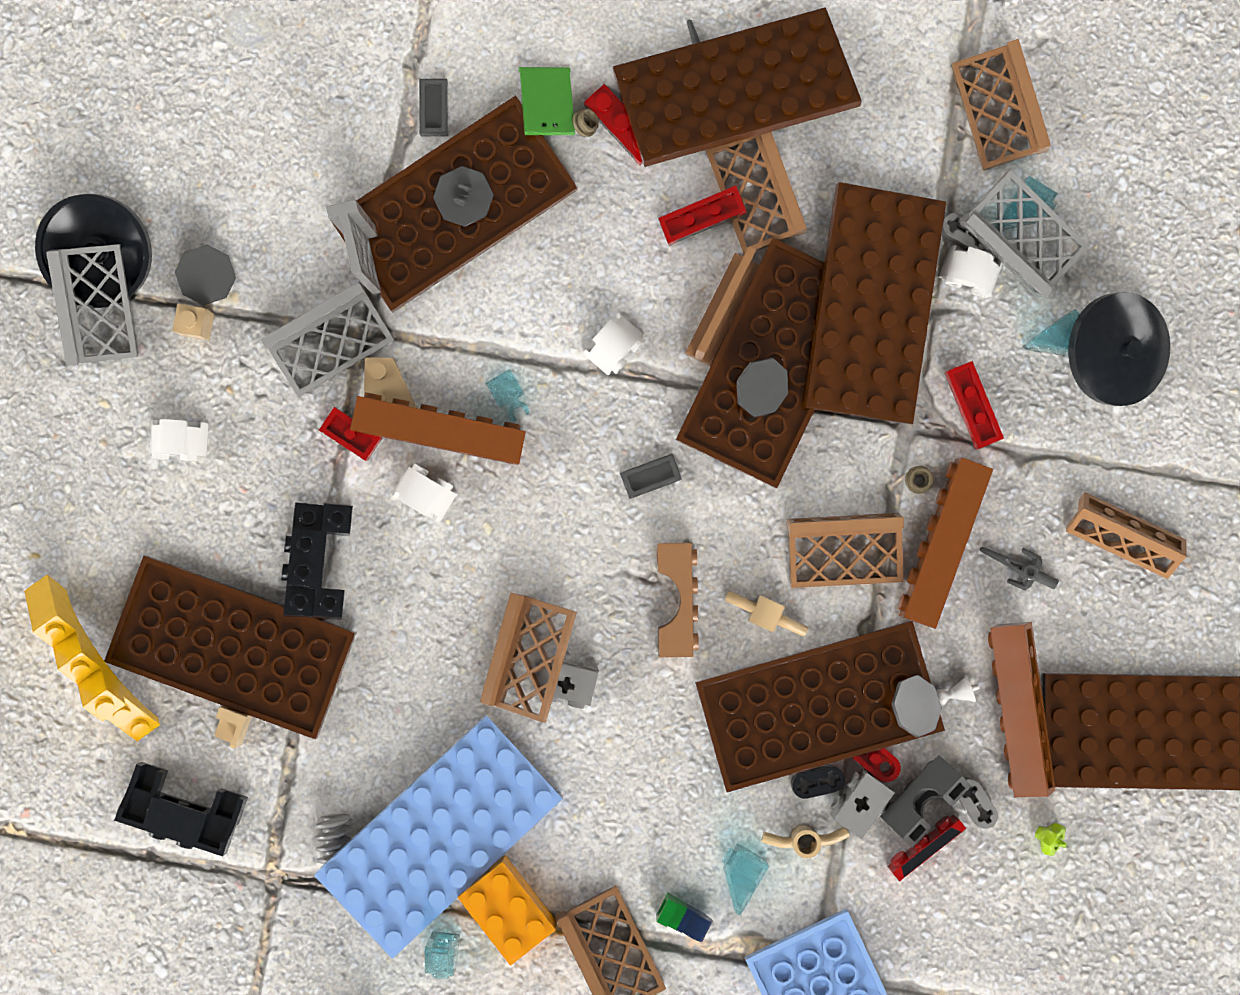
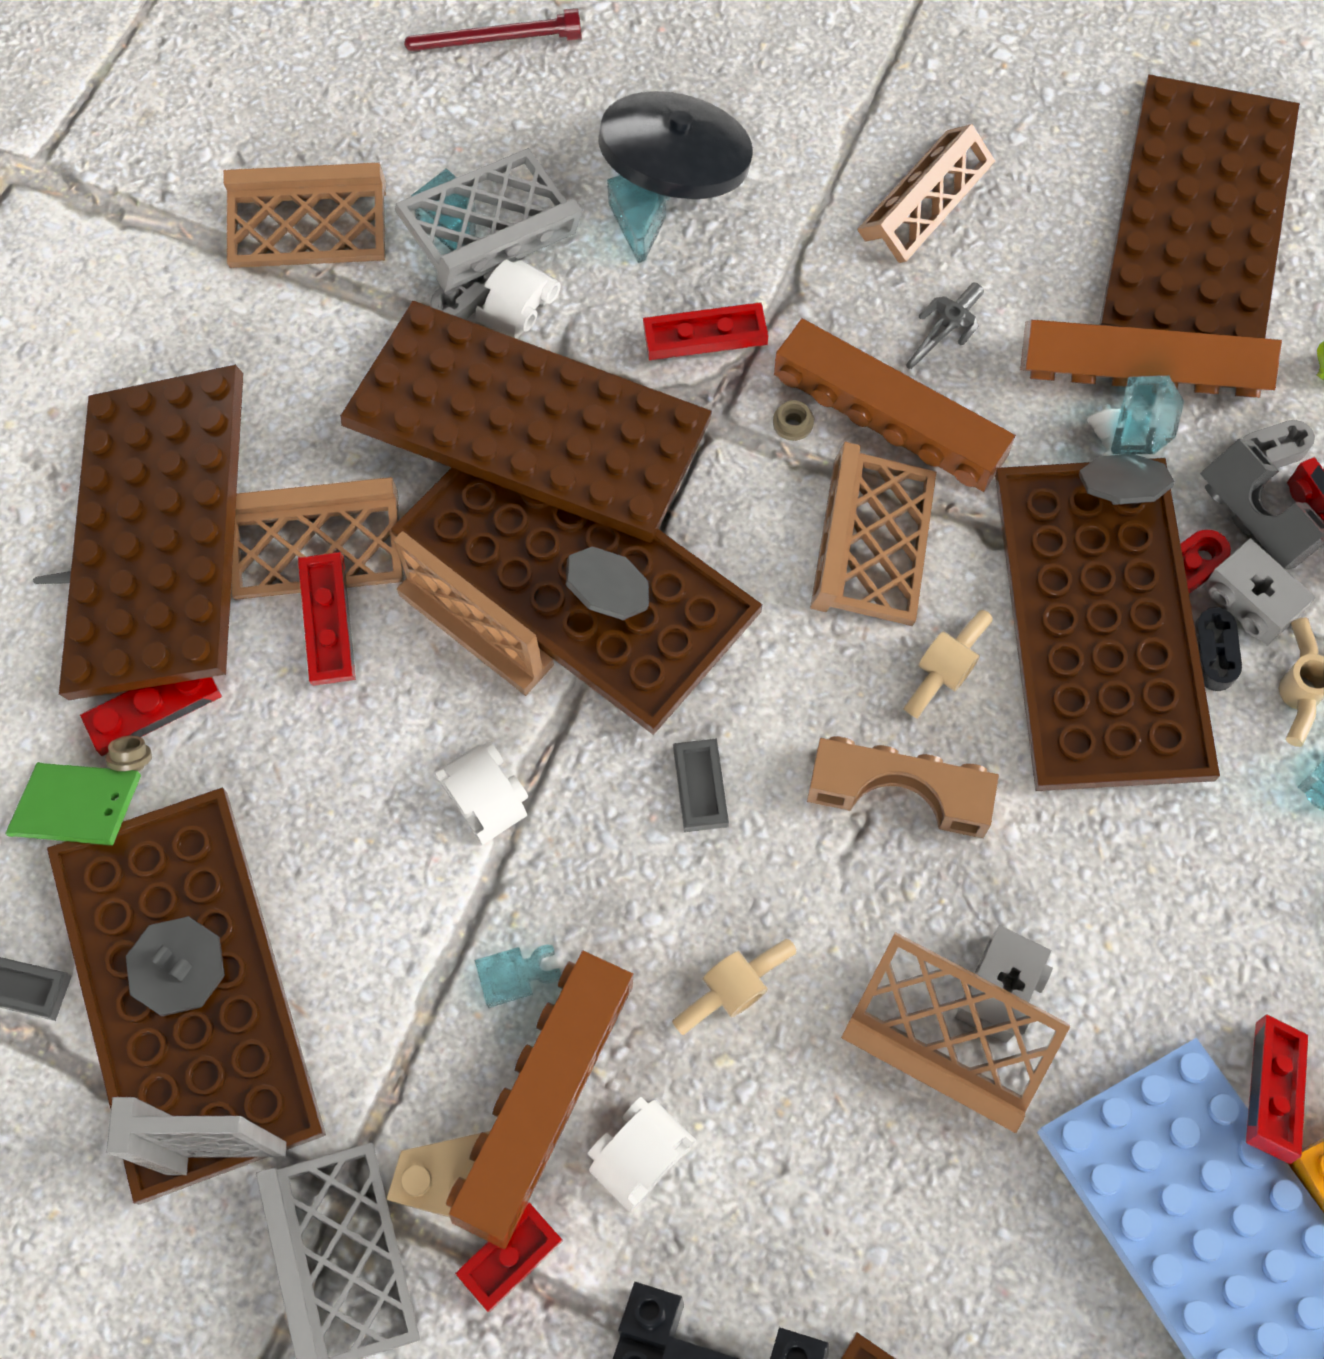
camera: 75 degrees left, 20 degrees down
none -> dark red piece [404,8,582,51]
none -> tan piece [672,939,796,1035]
none -> clear light blue slope [1111,376,1184,454]
none -> red plate [1246,1014,1308,1164]

